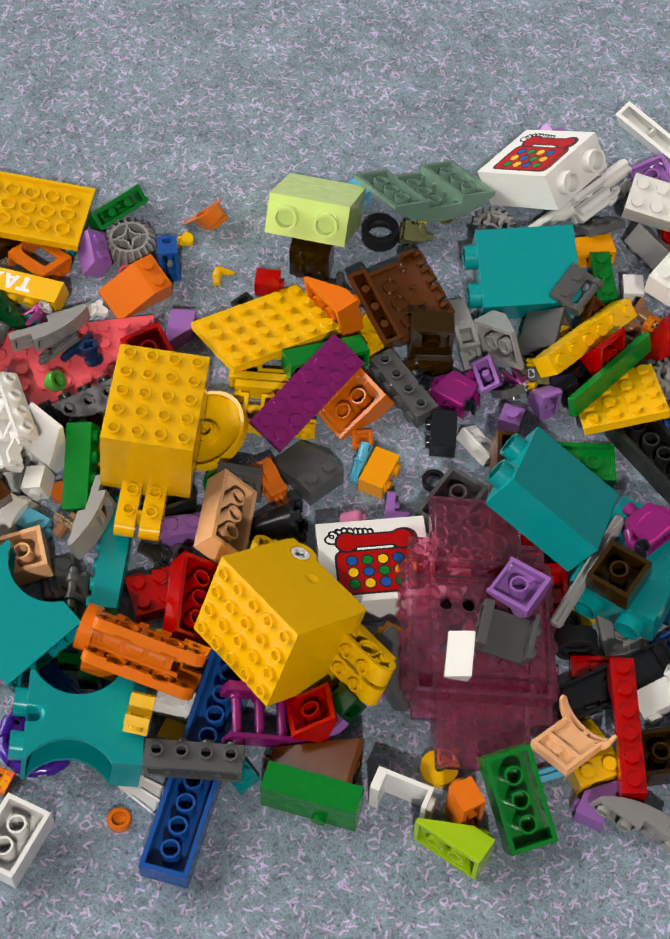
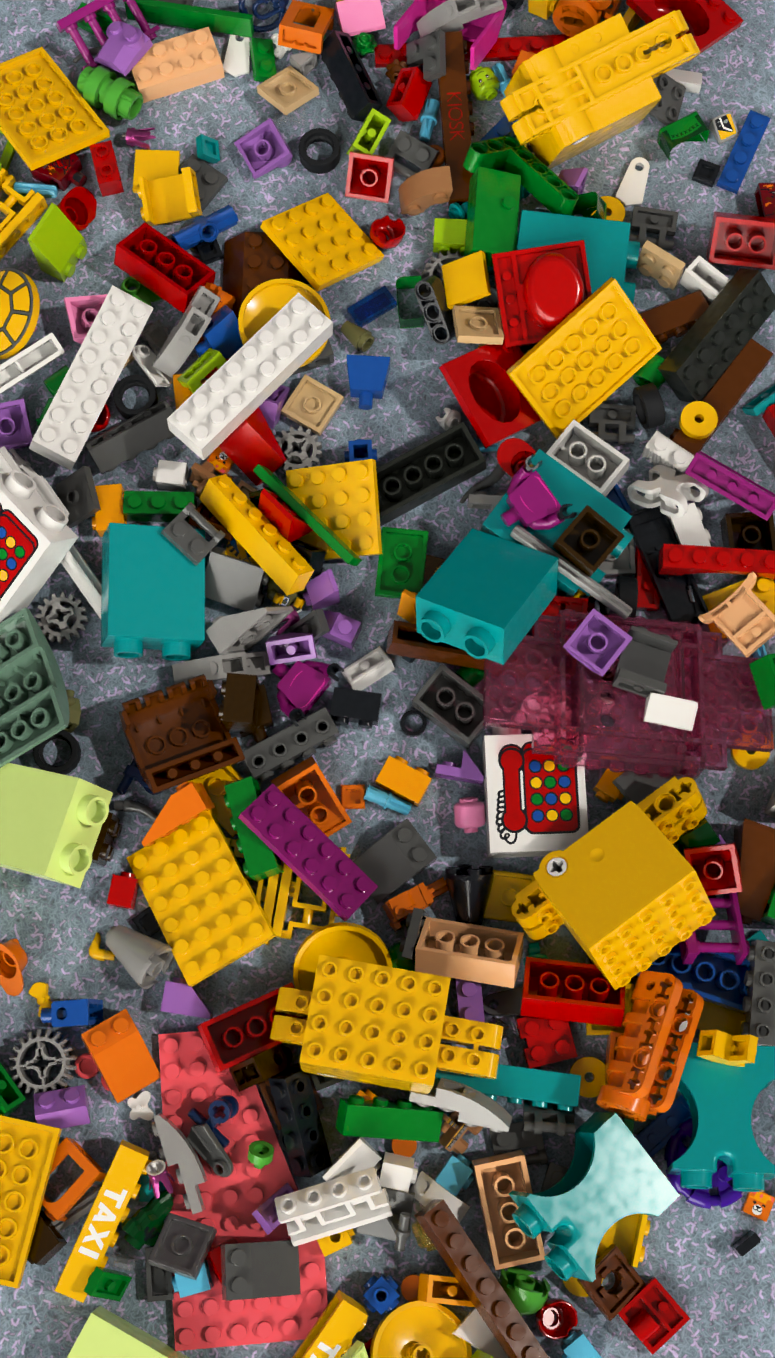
camera: 85 degrees left, 20 degrees up
none -> light grey cone [106,925,174,990]

